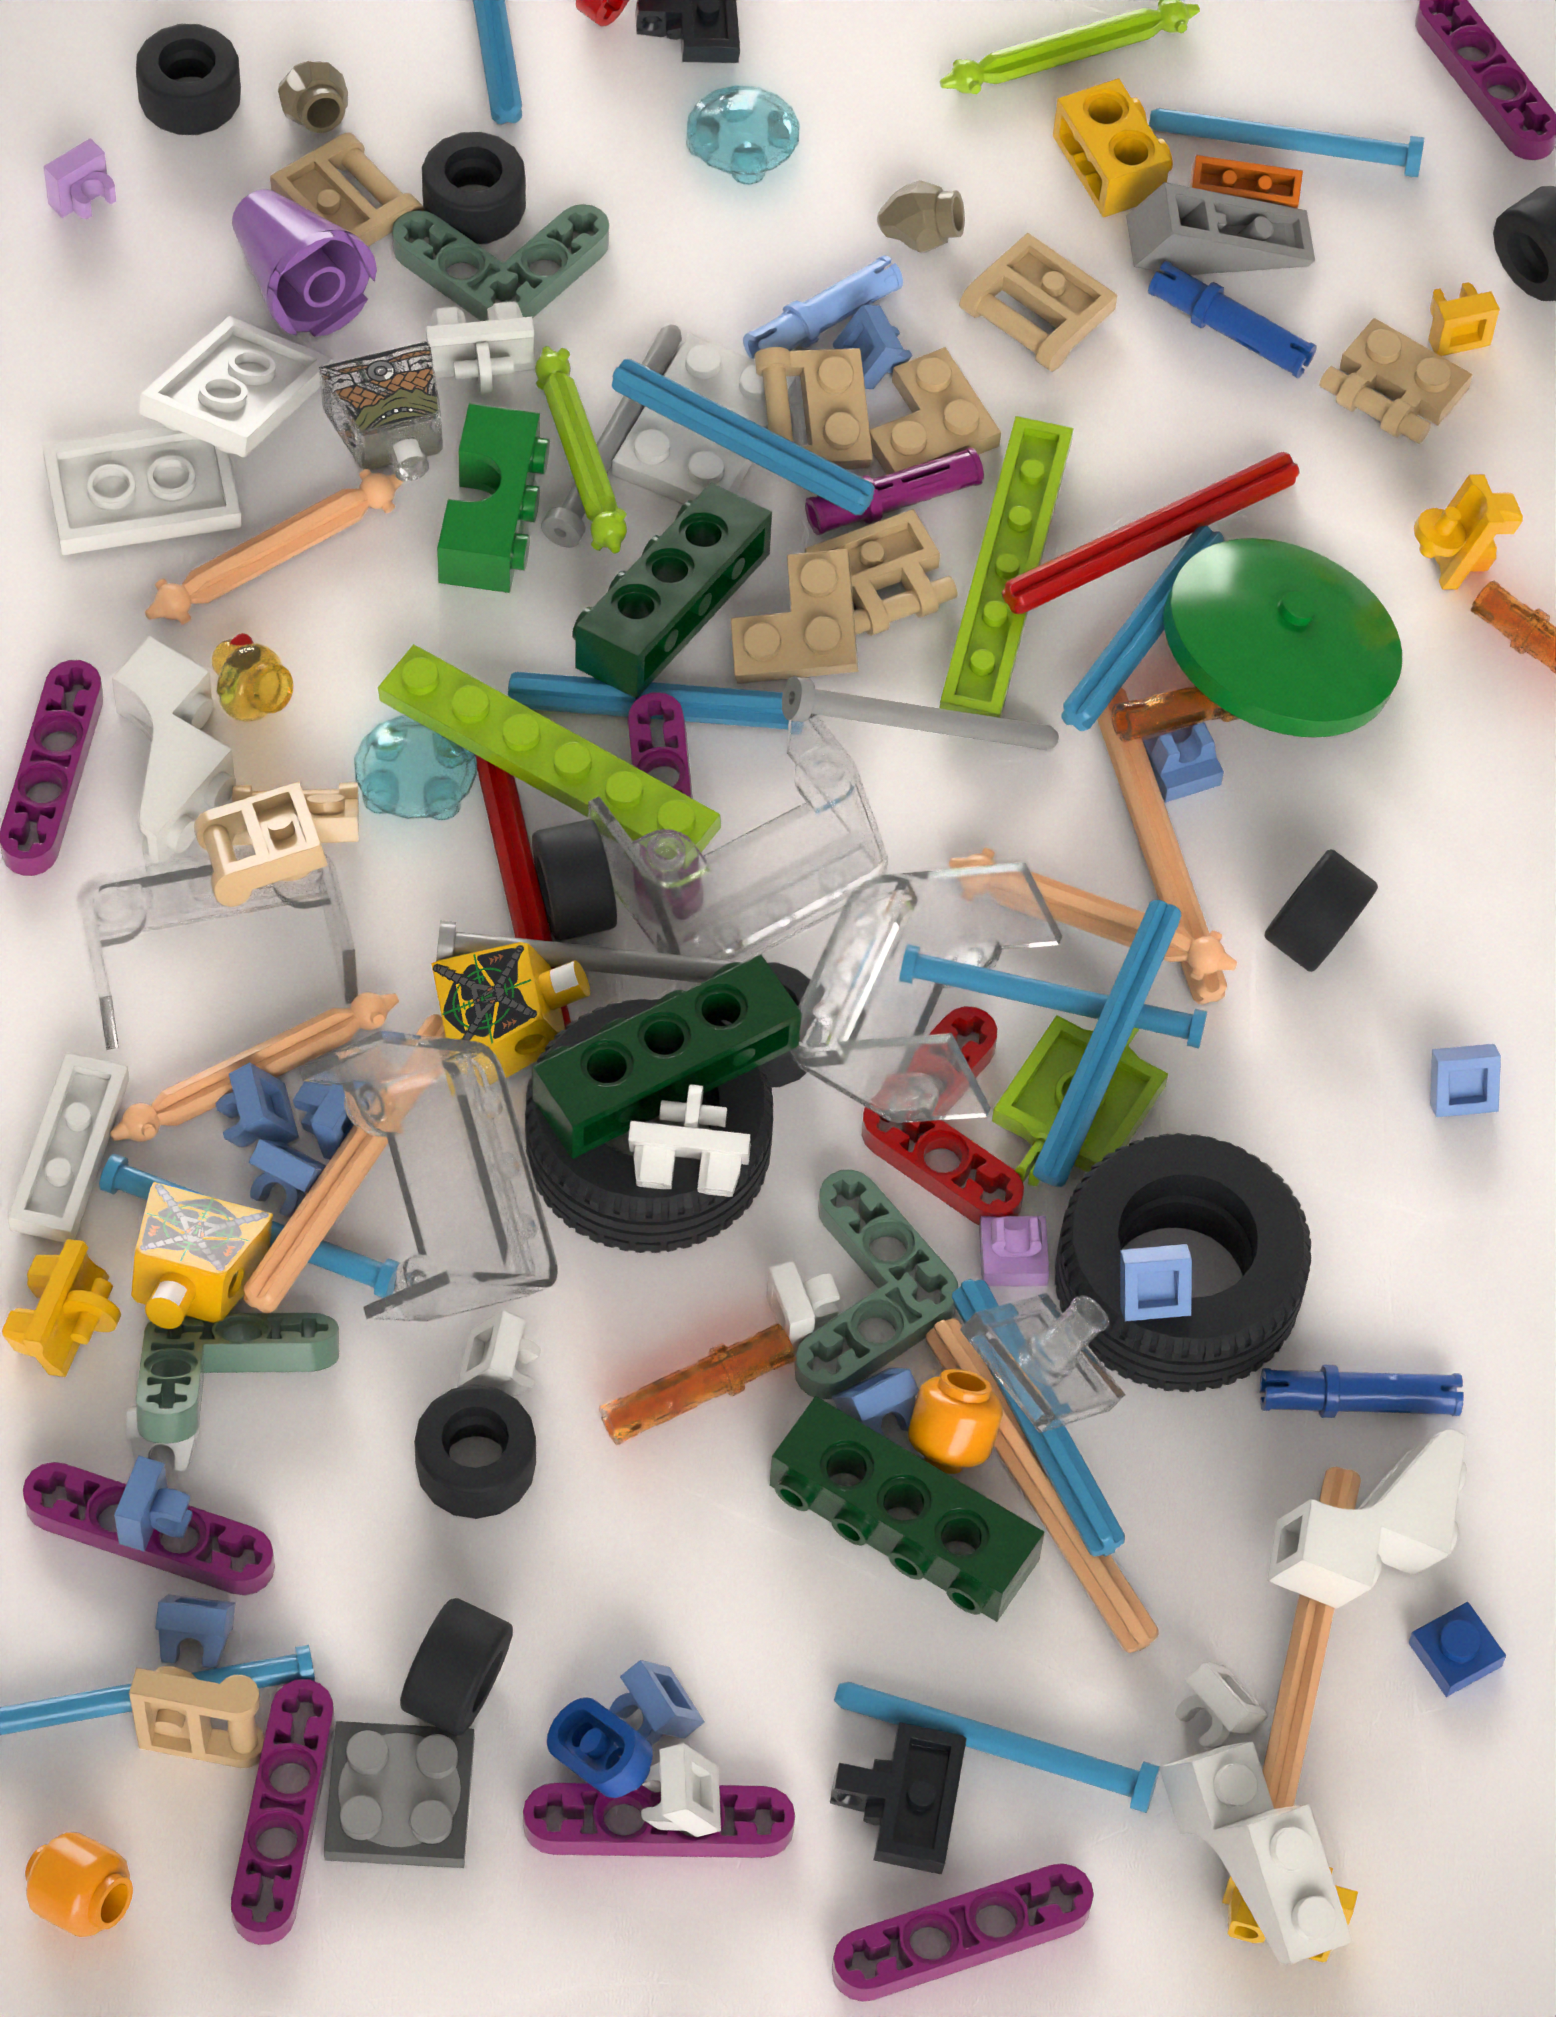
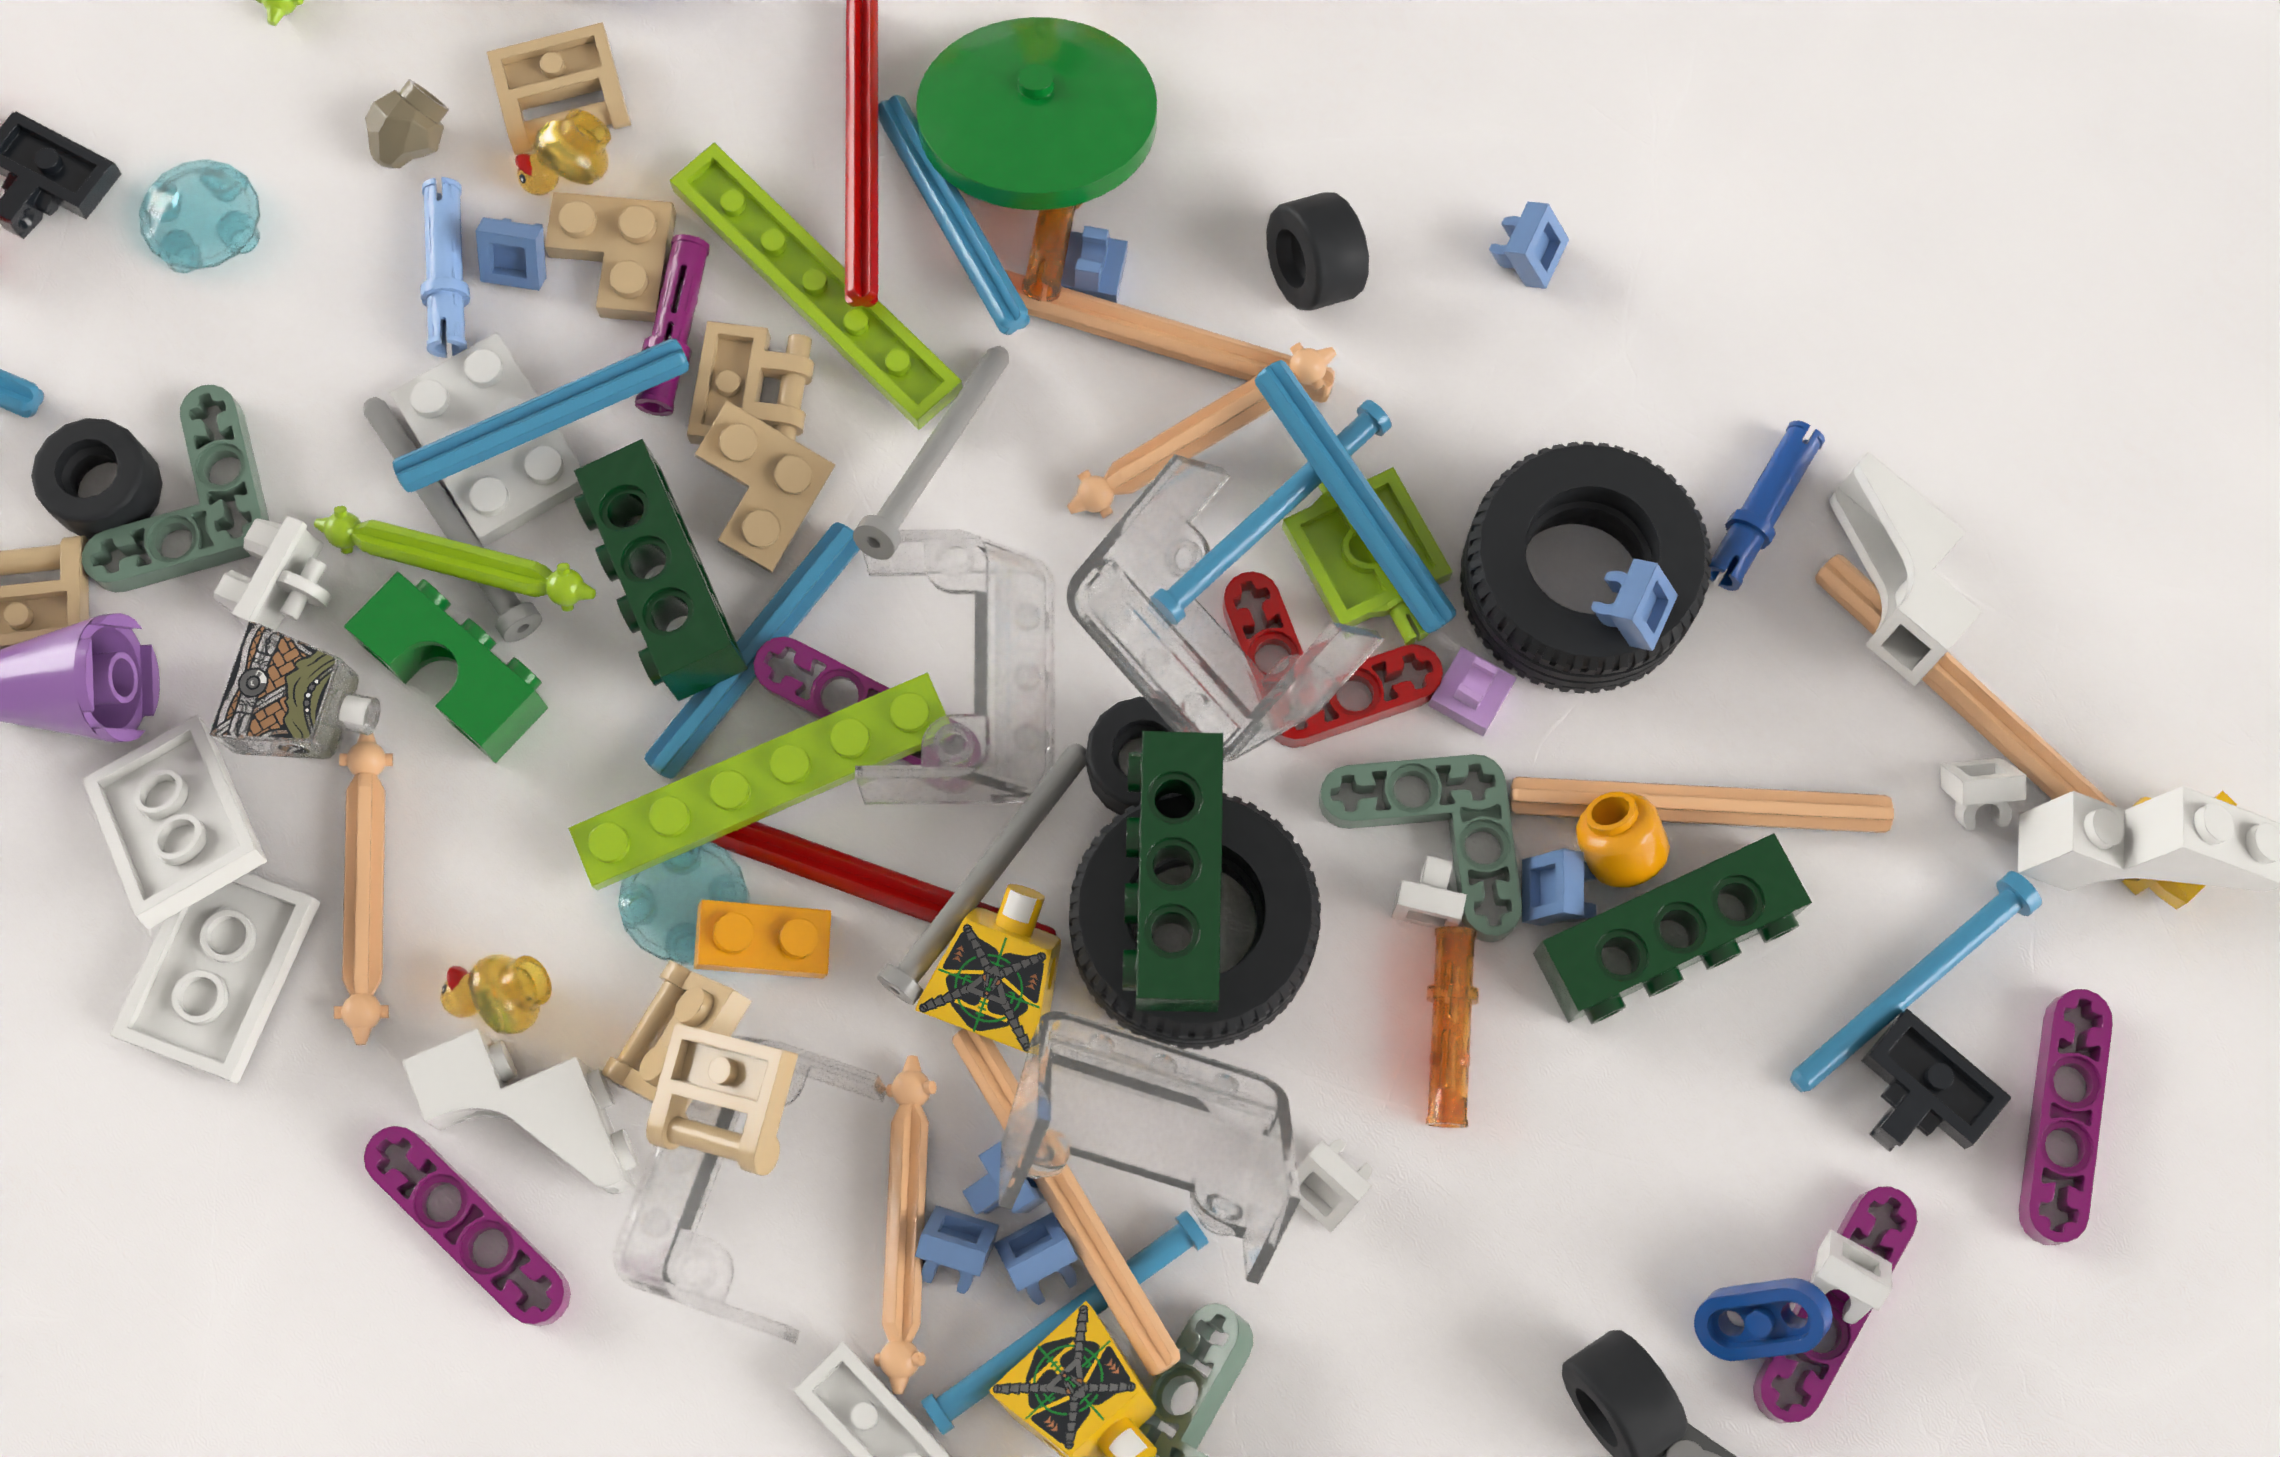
camera: 55 degrees left, 15 degrees up
black tyre [414,1385,536,1519] -> none
black tyre [532,819,617,941] -> none
medium blue tile [609,1660,705,1746] -> none
white hips [628,1084,751,1197] -> none
tan plate [754,347,873,469] -> none
dark azure axle [952,1279,1125,1557] -> none
clear tile [960,1293,1126,1433] -> none
blue plate [1408,1601,1506,1697] -> none
none -> clear yellow animal [515,109,611,196]
none -> light orange plate [693,899,831,979]

